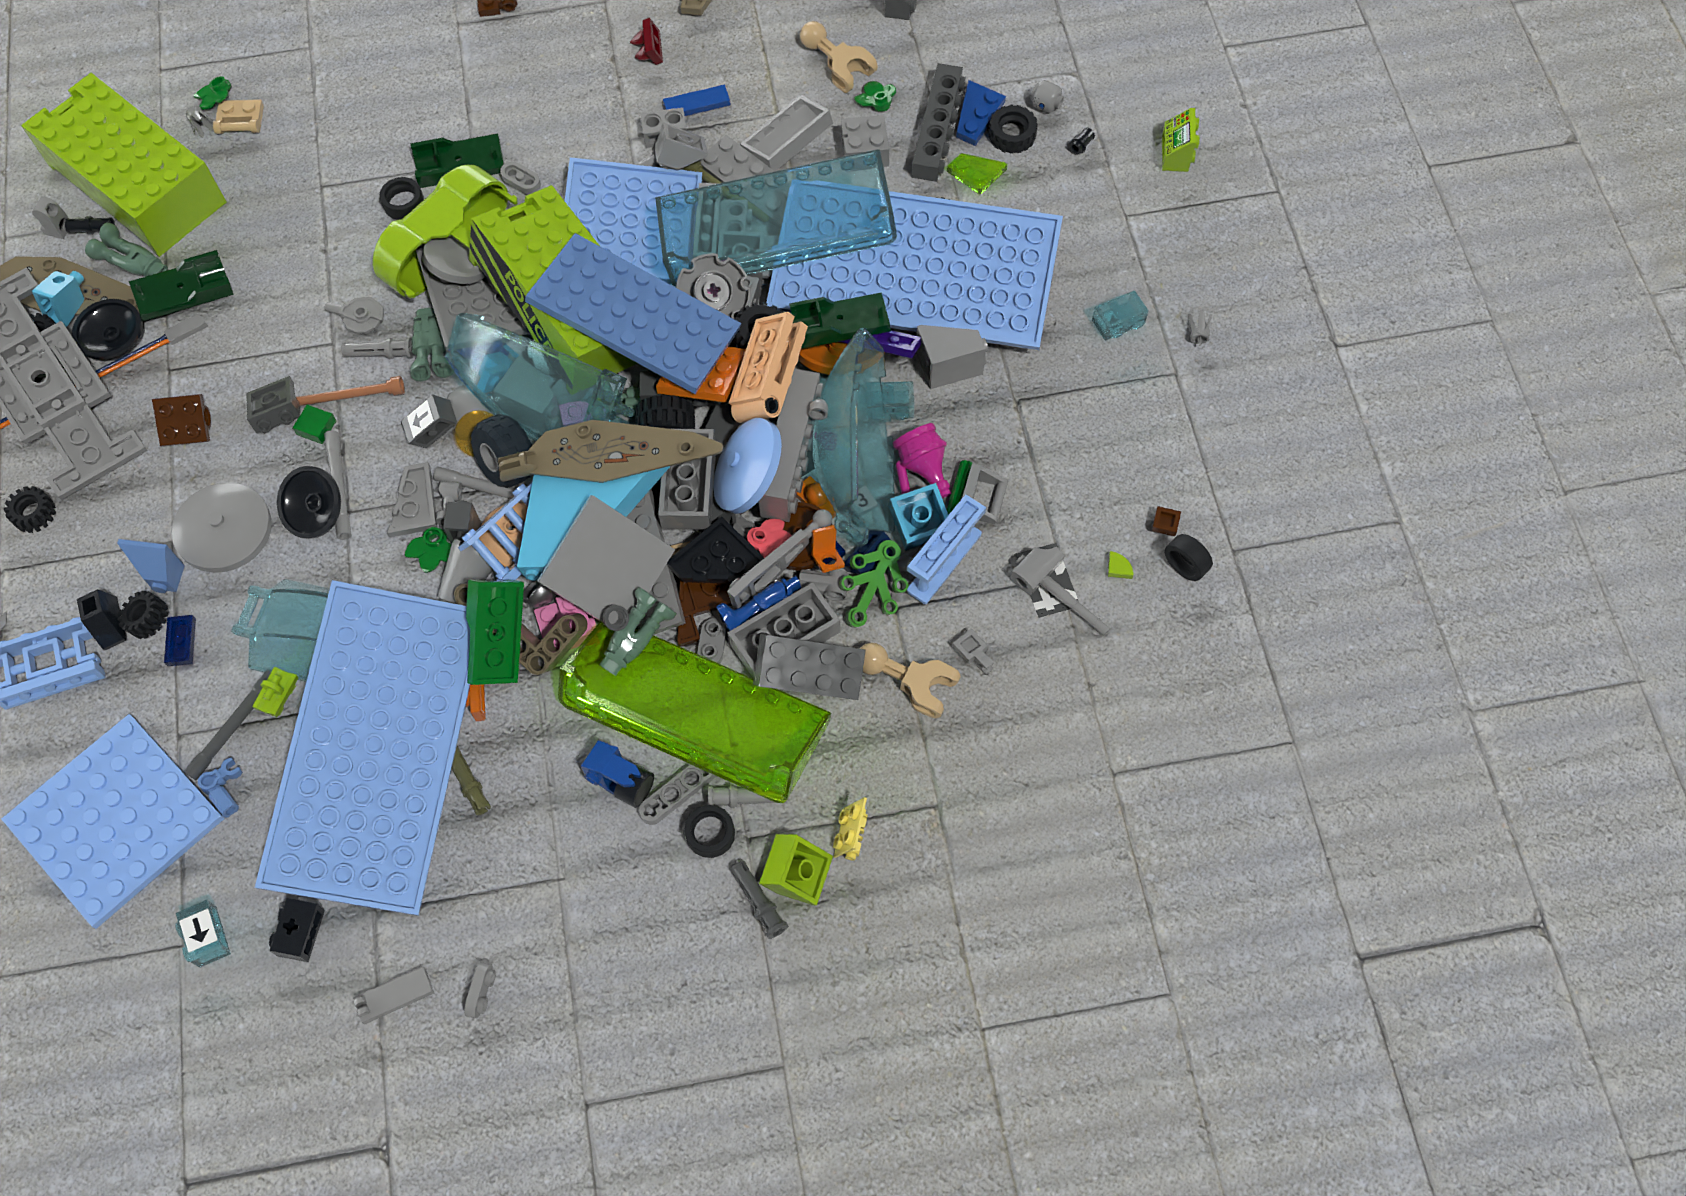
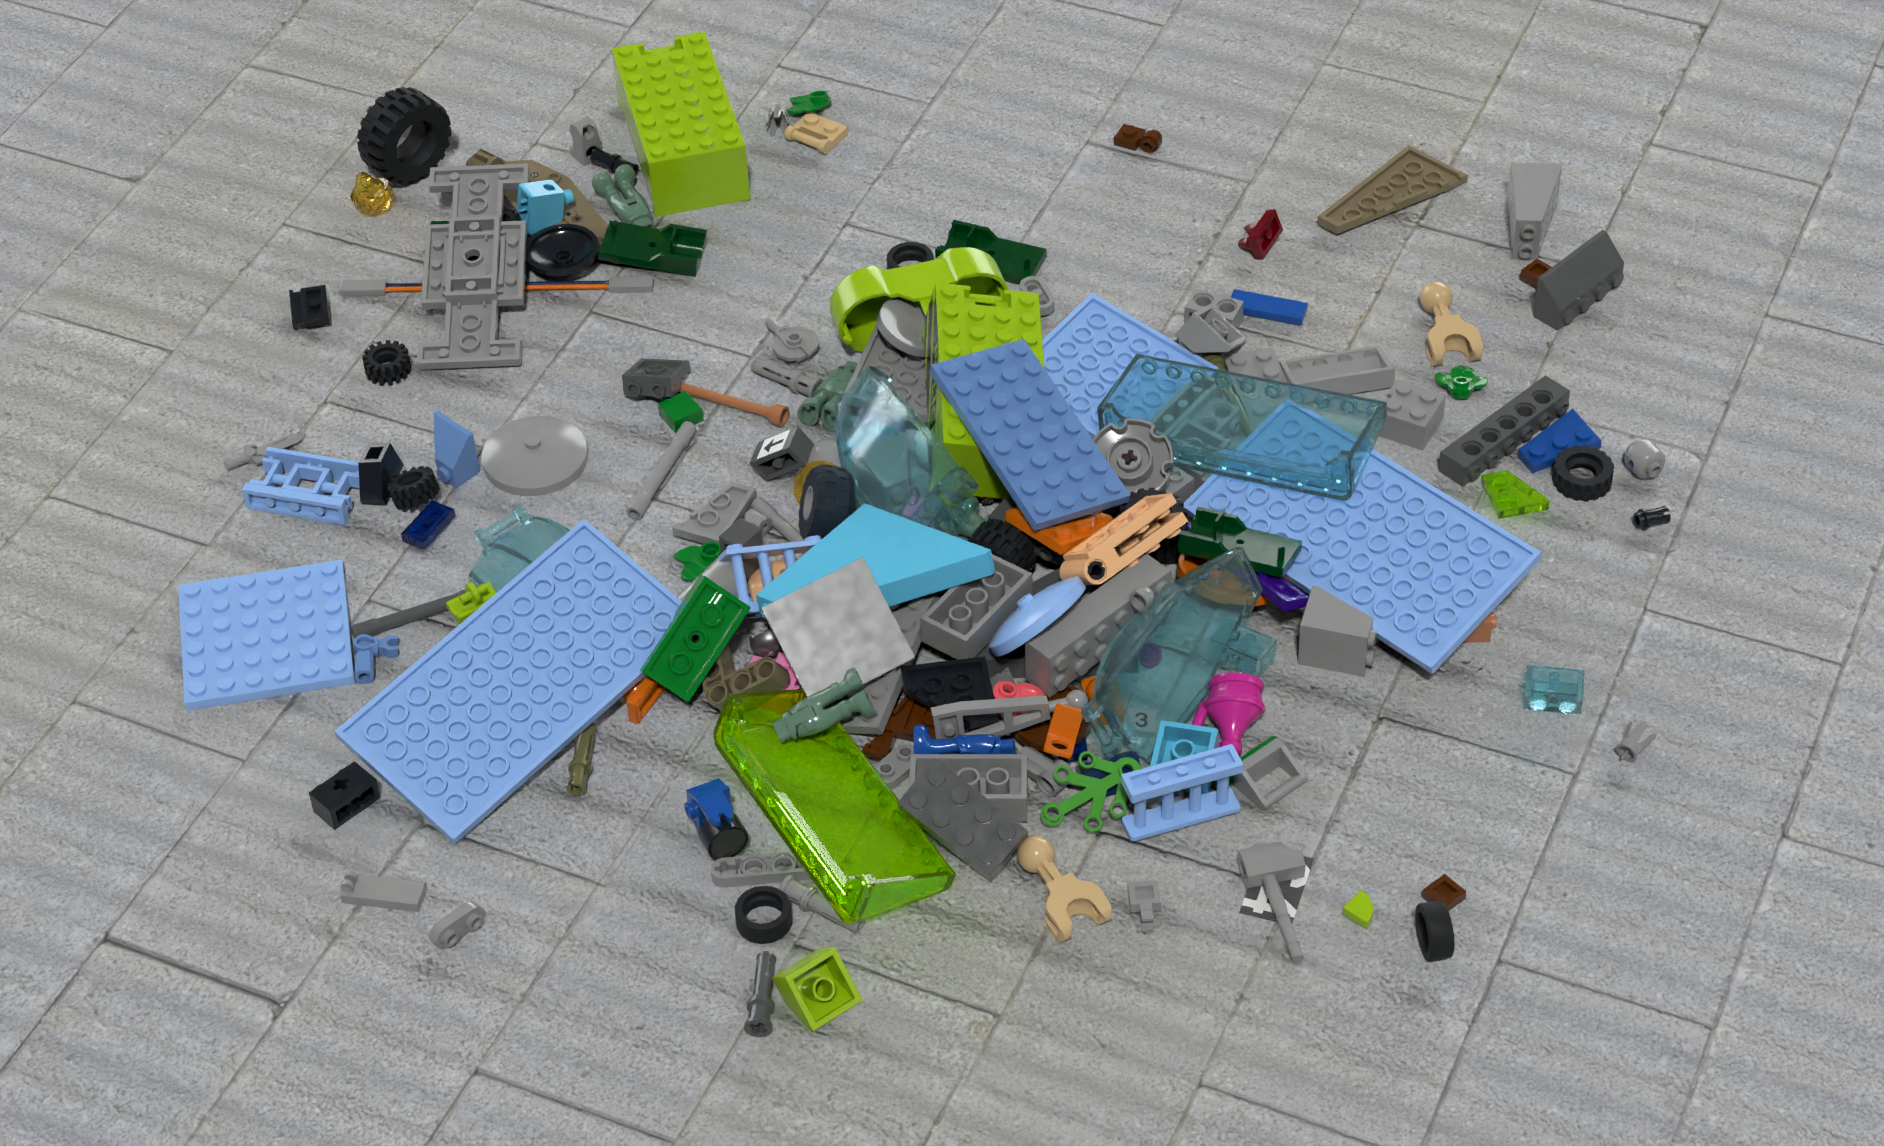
camera: 35 degrees right, 20 degrees down
reddish brown plate [152,394,211,446] -> none
brick [175,900,231,968] -> none
black dish [277,466,341,539] -> none
dark tan wing [498,420,723,483] -> none
dark grey piece [601,605,629,631] -> none
light yellow hinge [833,797,868,861] -> none
lime slope [1162,108,1200,172] -> none

